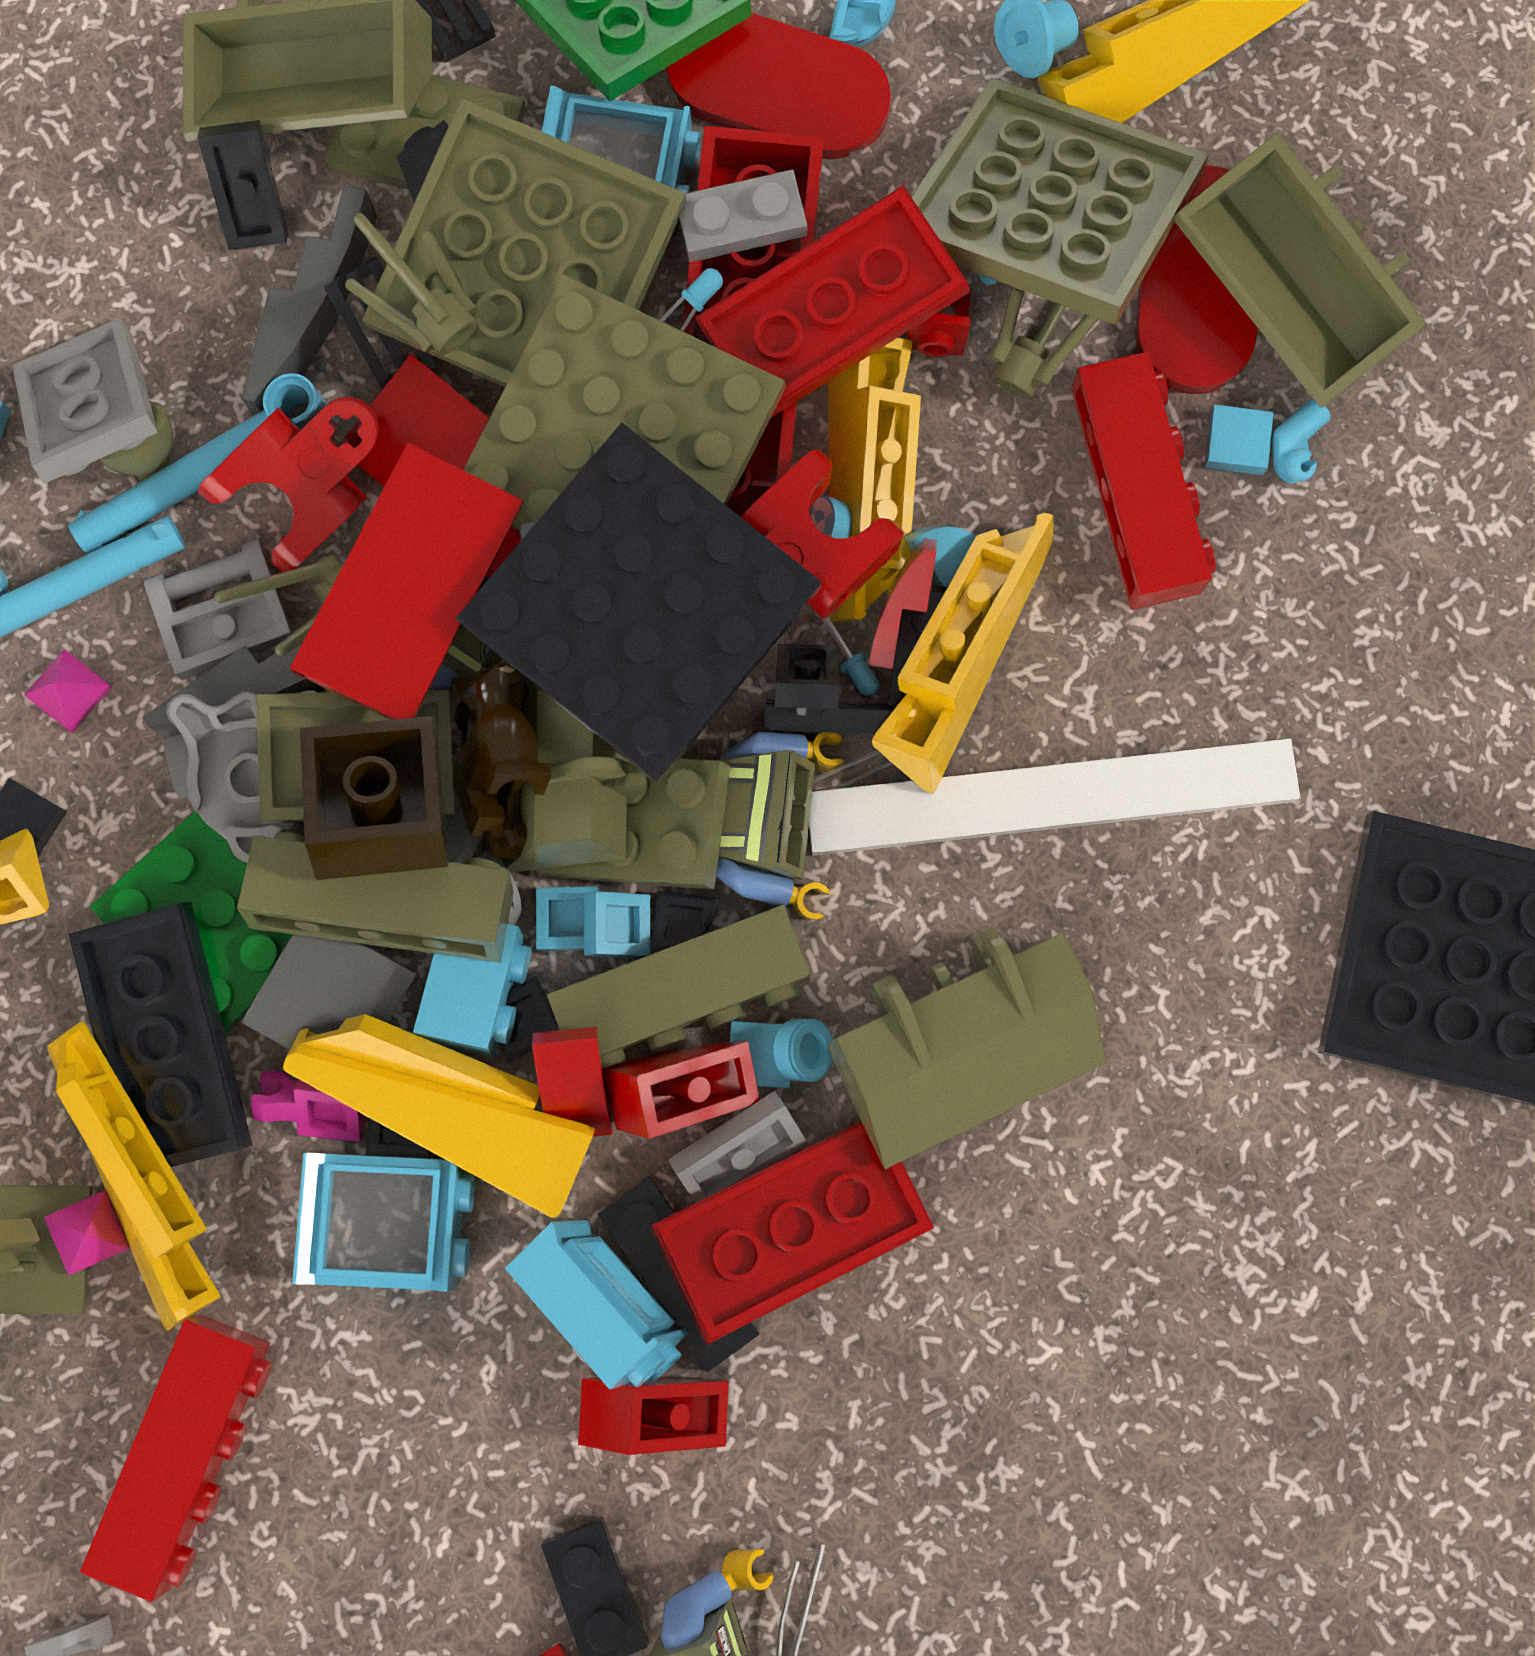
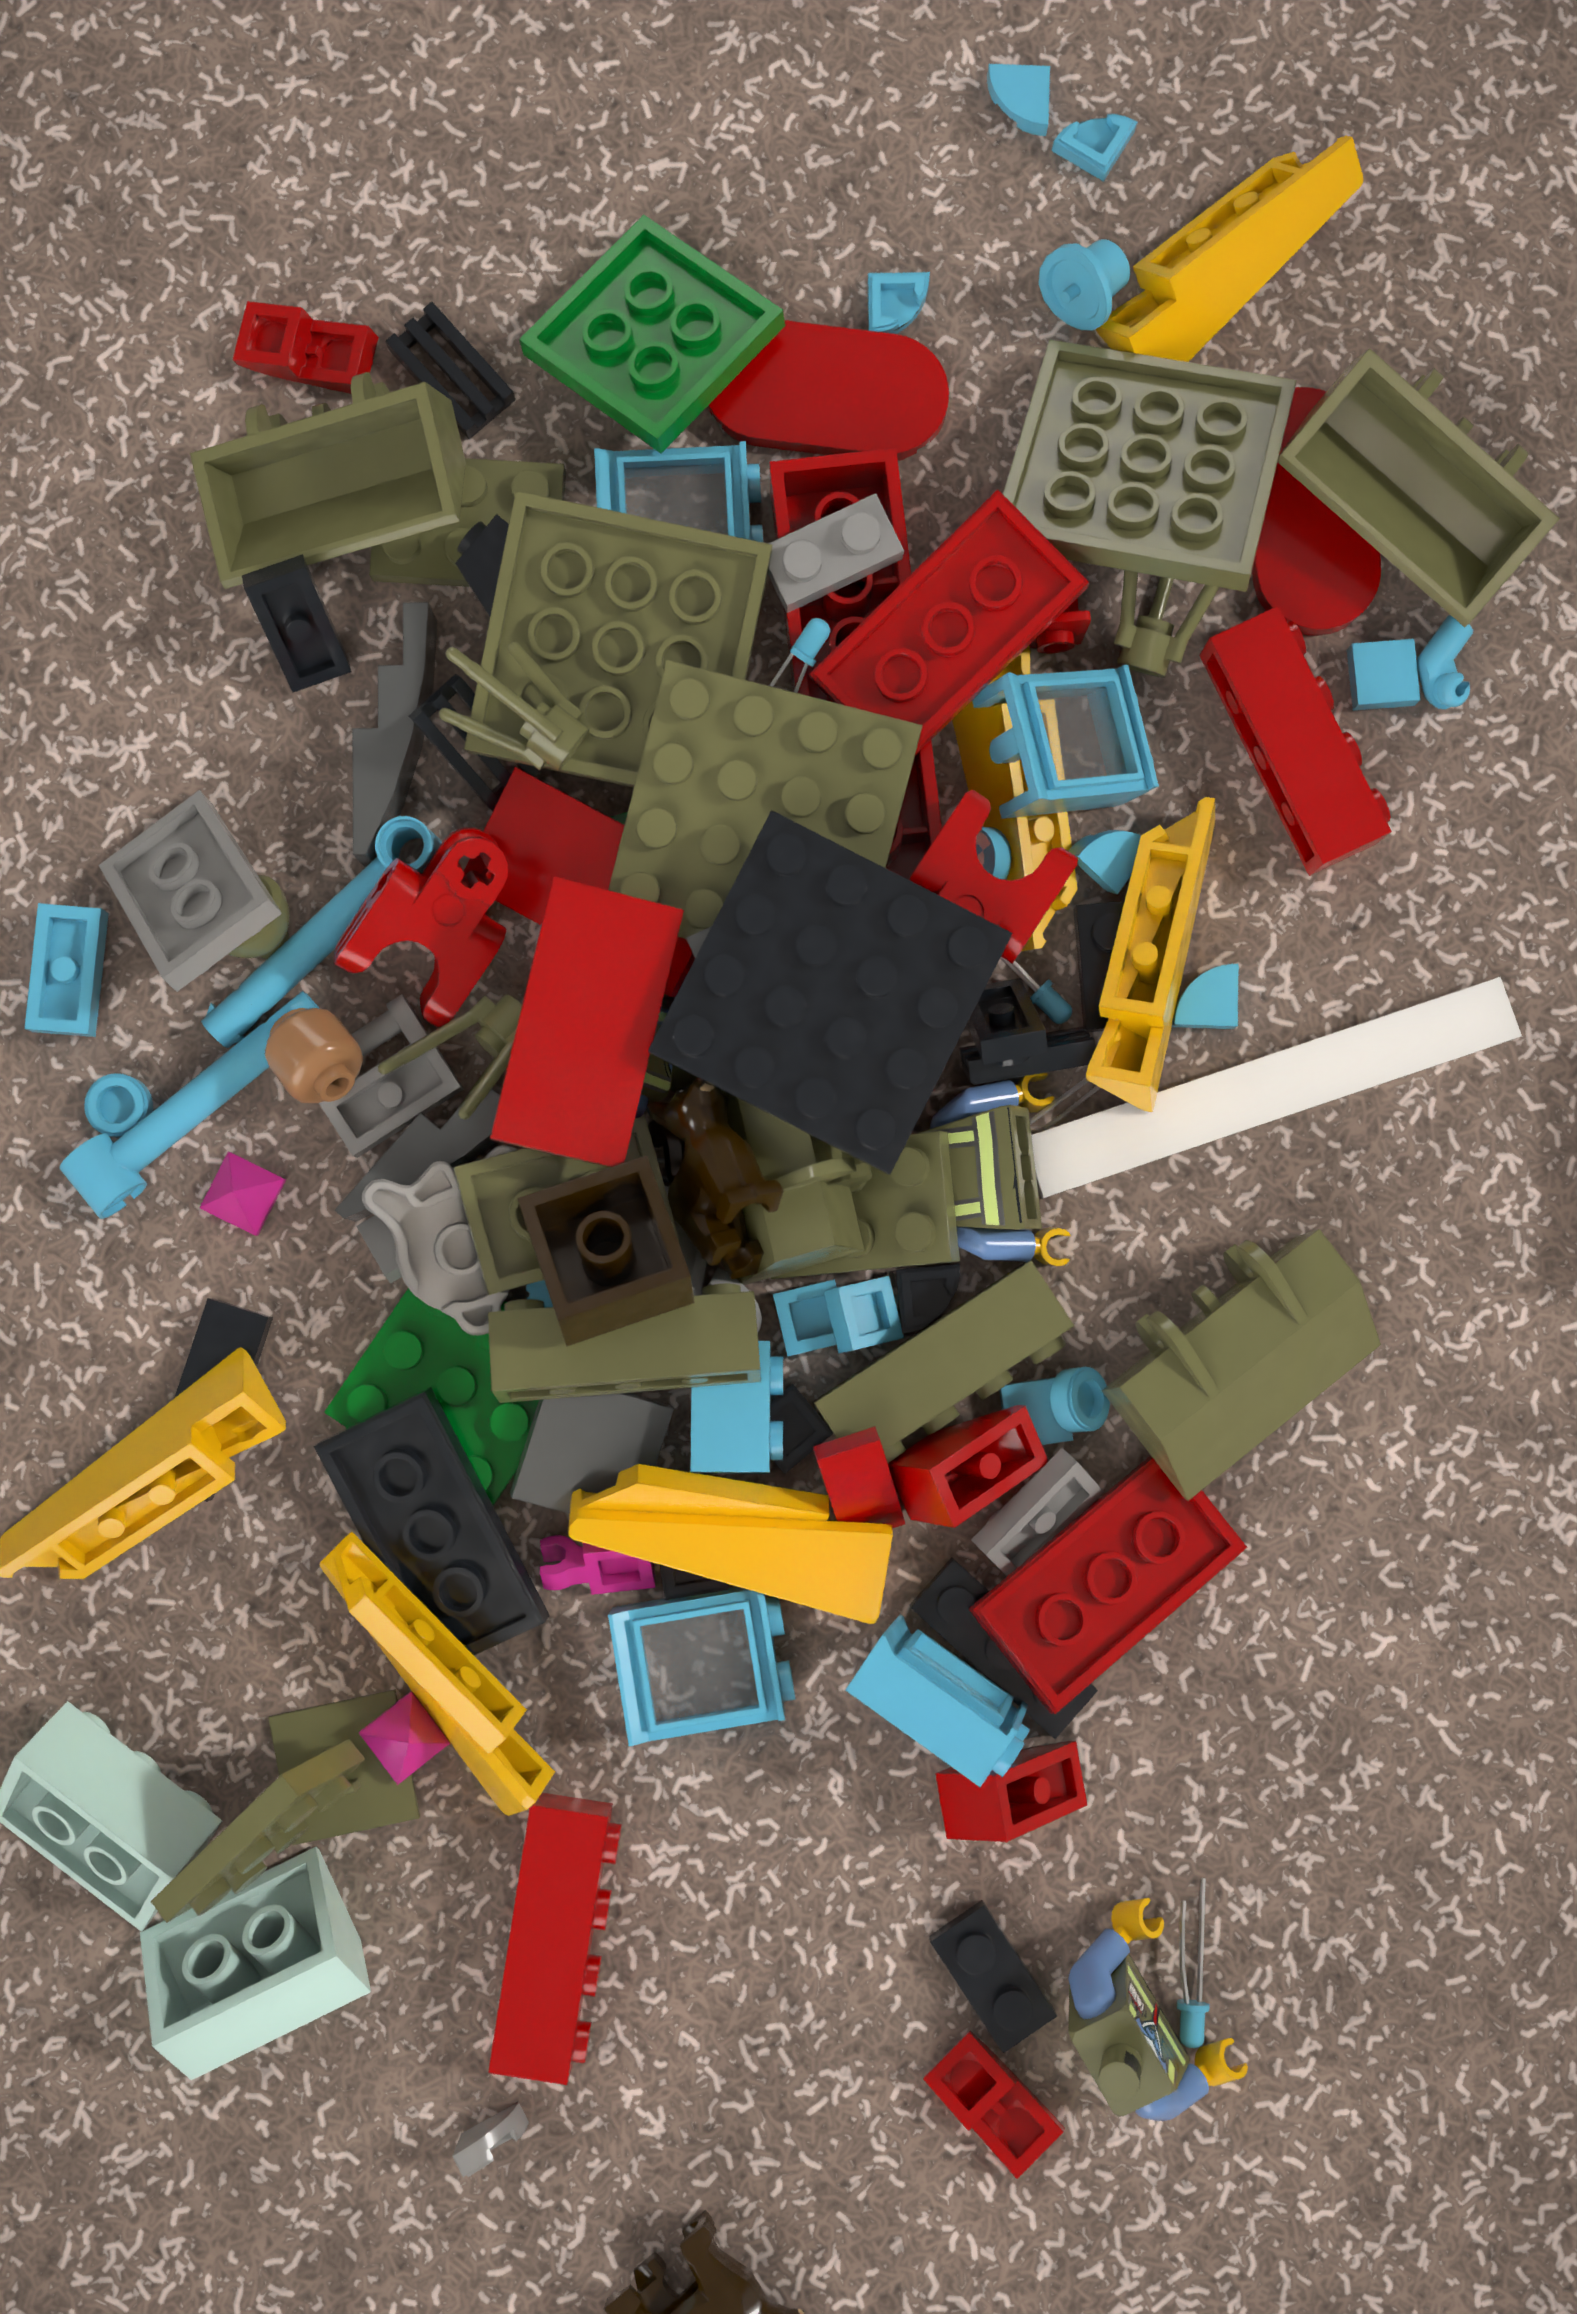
camera: 15 degrees left, 5 degrees up
red slope [868,538,937,669] -> none
none -> medium nougat head [264,1008,363,1104]
none -> medium azure window [972,665,1159,819]
none -> medium azure tile [1172,964,1239,1029]

